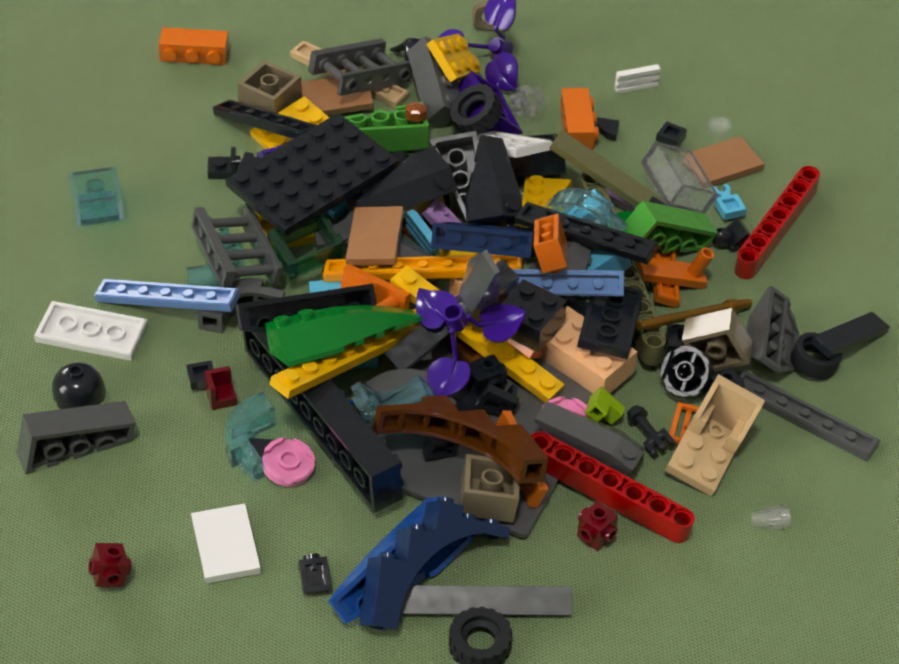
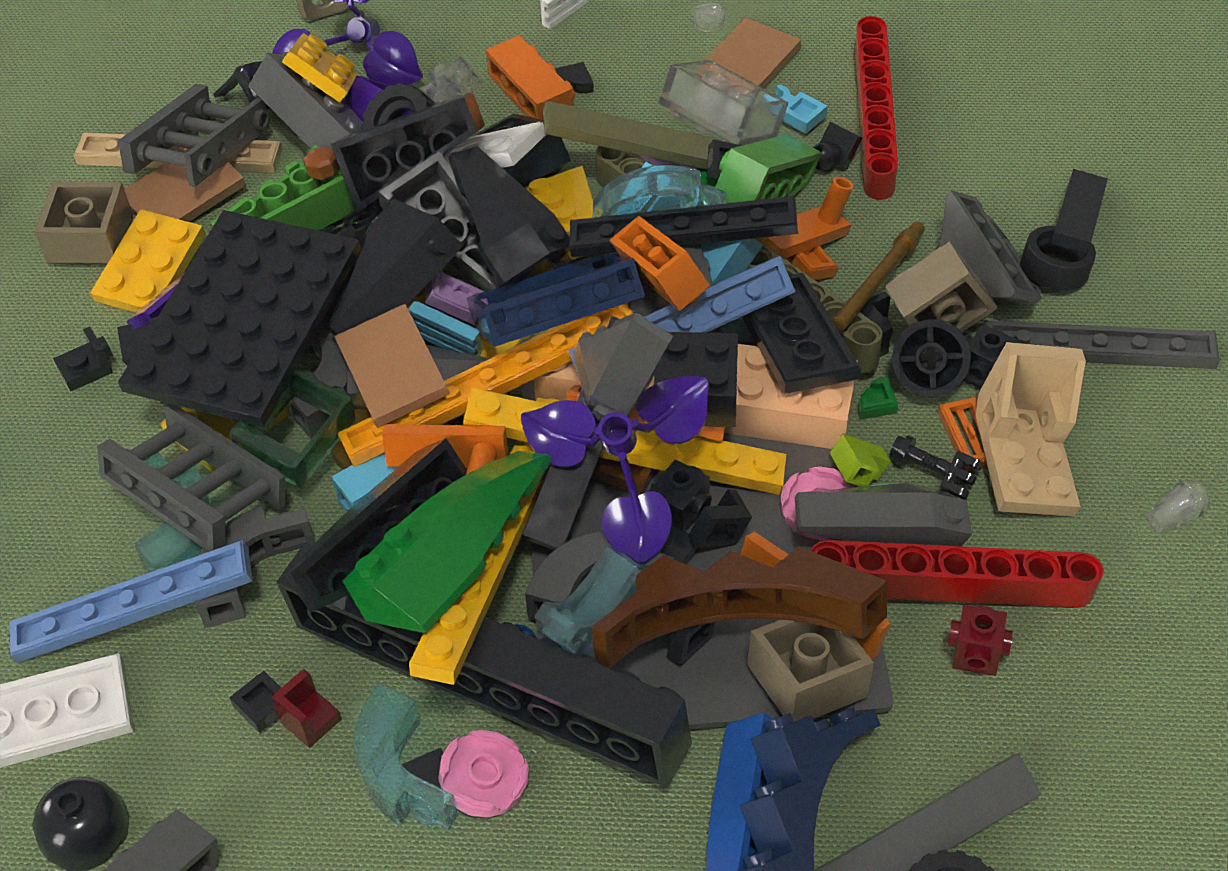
camera: 25 degrees left, 5 degrees up
black tile [212,99,317,139] -> none
black plate [656,121,687,149] -> none
none -> black wedge [331,92,485,212]
none -> green tile [858,376,898,420]

